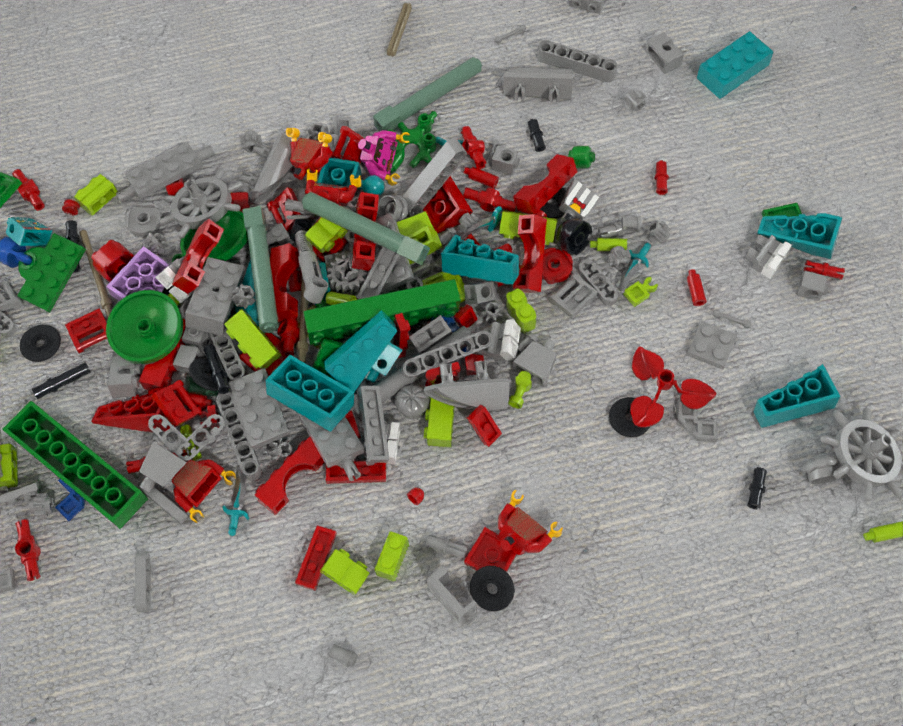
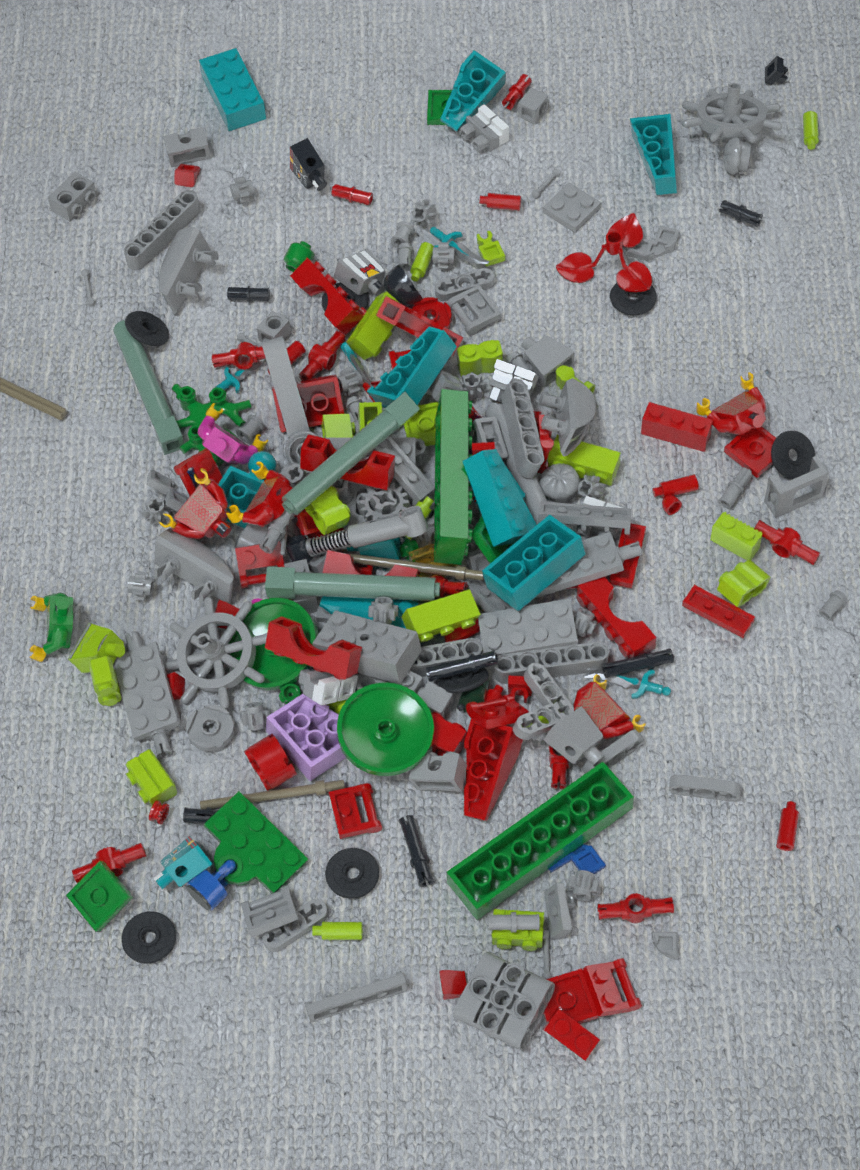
camera: 75 degrees left, 5 degrees down
red plate [467,405,502,447] -> none
none -> green torso [29,592,73,662]
none -> lime torso [68,623,125,673]
none -> lime brick [89,656,122,706]
none -> black wheel [125,311,169,346]
none -> red slope [174,164,200,187]
none -> light grey bush [236,414,265,444]
none -> black torso [290,138,327,191]
none -> light grey gear [577,475,606,502]
none -> black pin [602,648,674,678]
none -> red brick [641,402,713,452]
none -> red cylinder [652,474,699,498]
none -> red pin [754,520,820,566]
none -> red cylinder [776,801,799,851]

